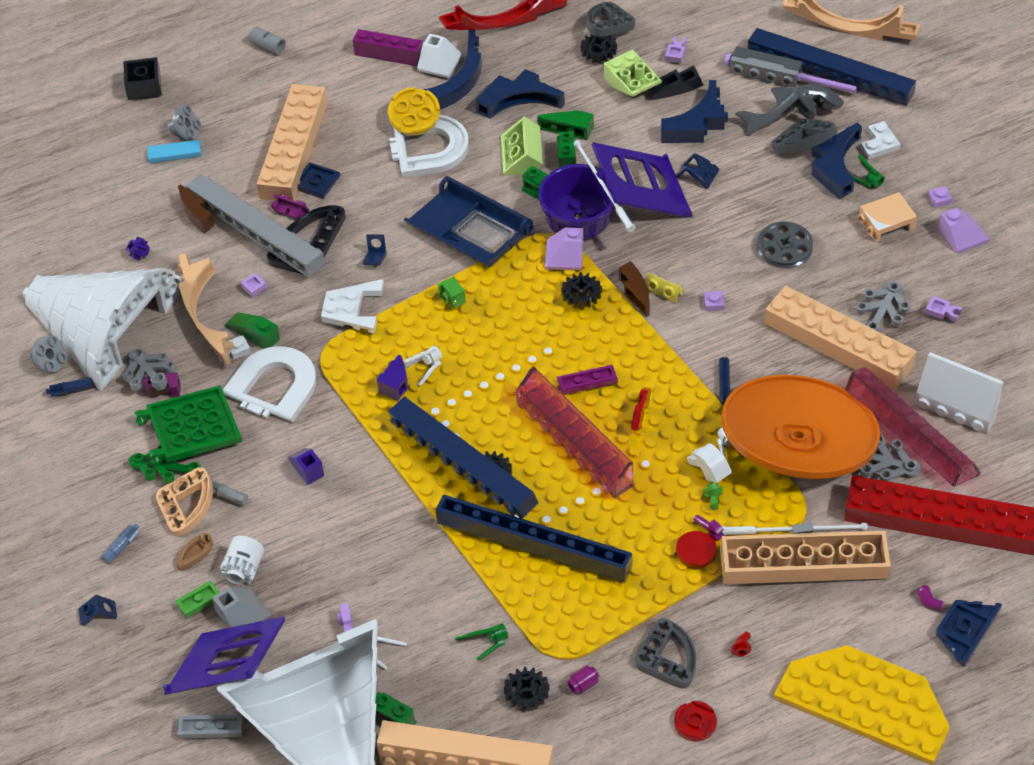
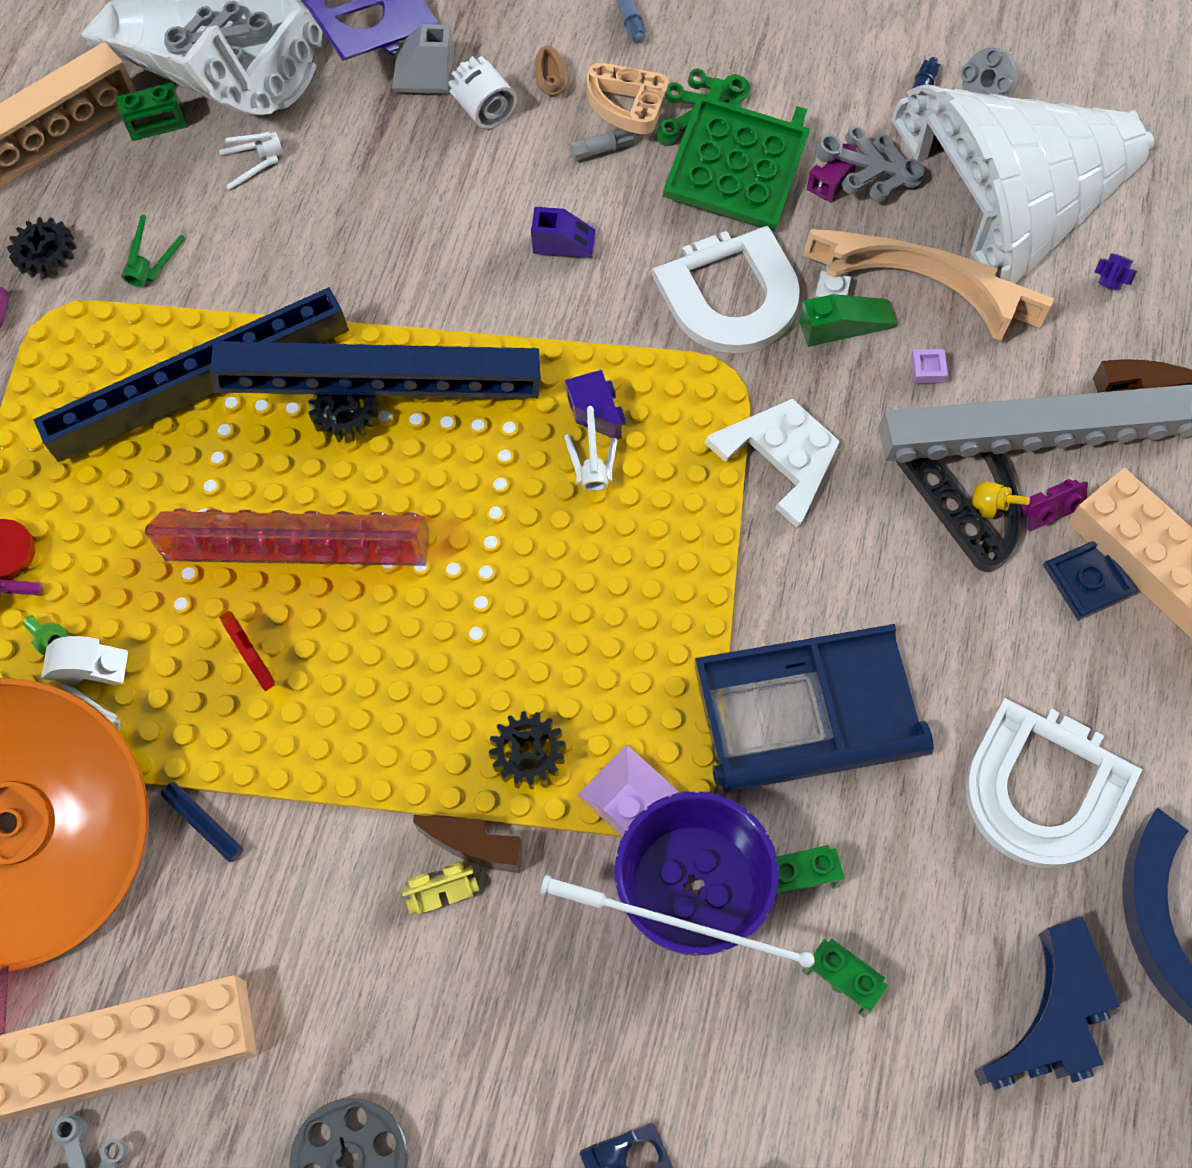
camera: 130 degrees right, 15 degrees up
bright green plate [175,581,220,619] -> none
lavender plate [337,603,353,632] -> none
dark blue bracket [363,234,387,265] -> none
yellow tile [387,87,440,135] -> none
bright green brick [437,276,466,309] -> none
yellowish green slope [501,116,543,175] -> none
green slope [537,110,594,141] -> none
magenta tile [557,364,618,395] -> none
dark purple door [591,142,693,218] -> none
lavender plate [704,291,724,311] -> none
none -> light grey plant [164,1,272,65]
none -> yellow piece [972,481,1030,519]

